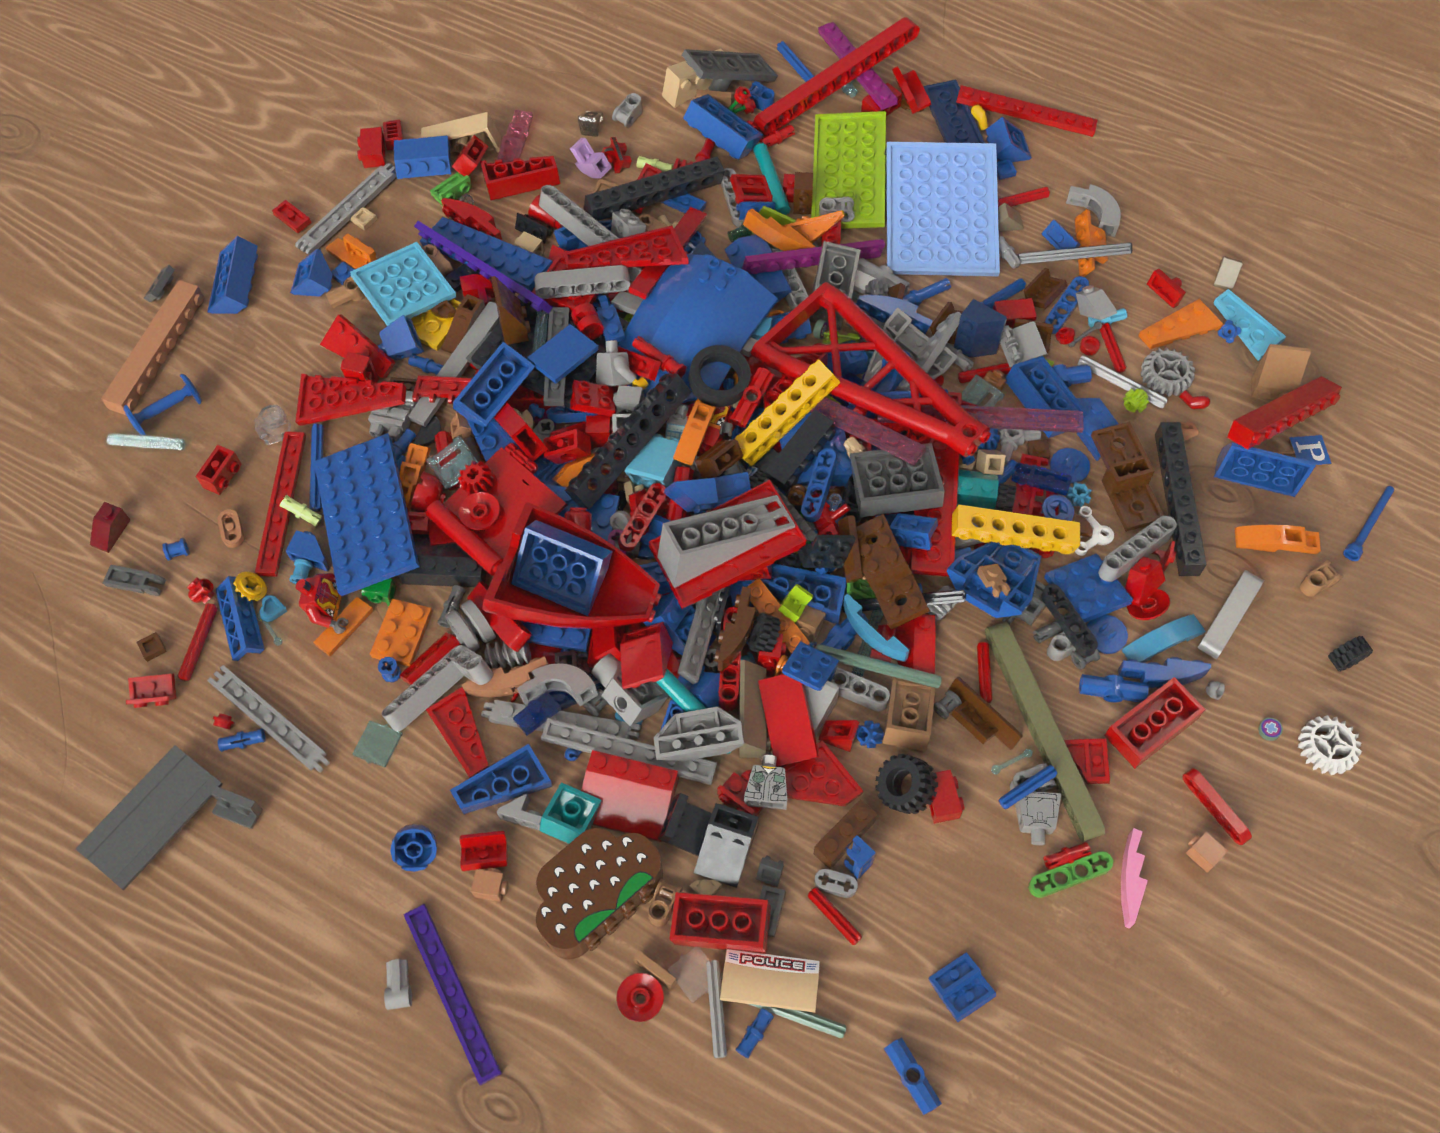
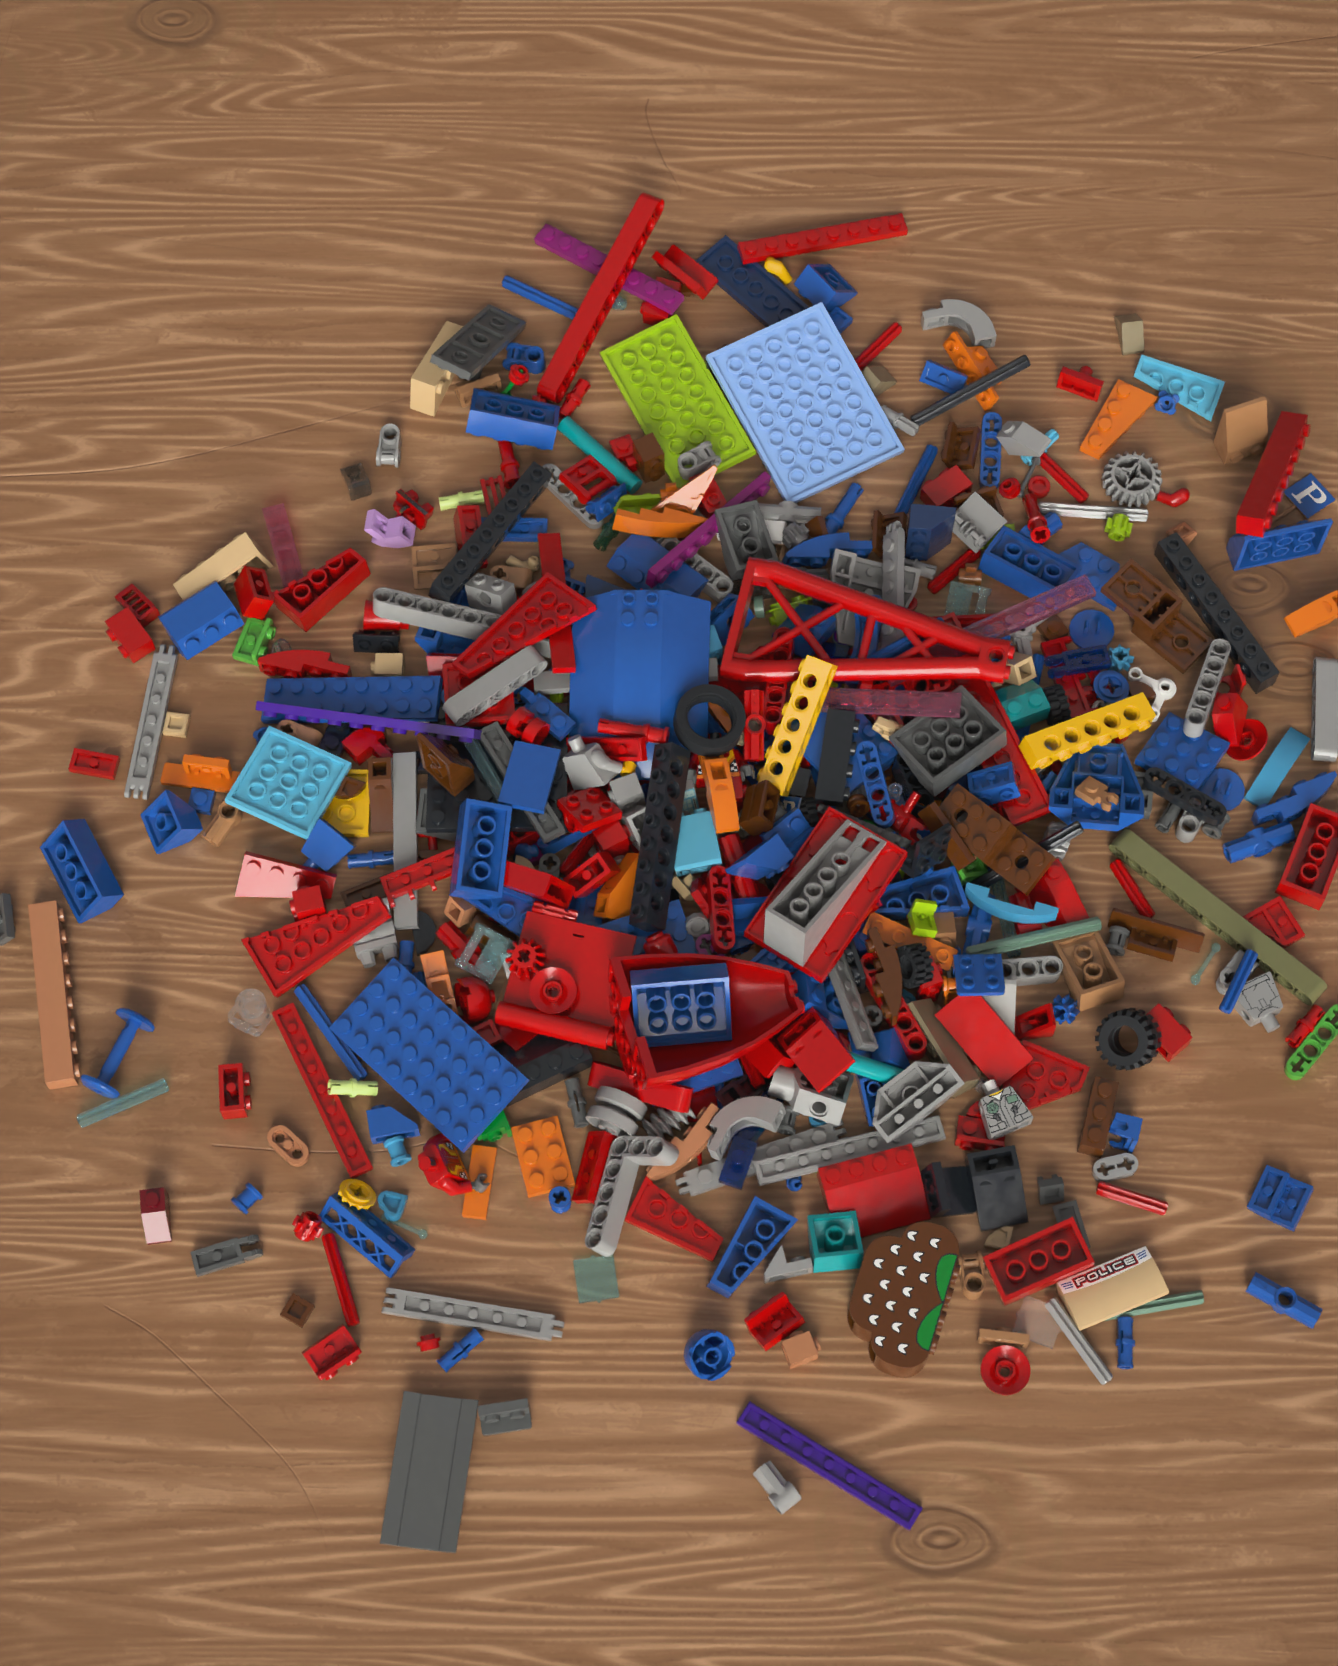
camera: 30 degrees left, 5 degrees up
none -> red pin [1022,493,1051,544]

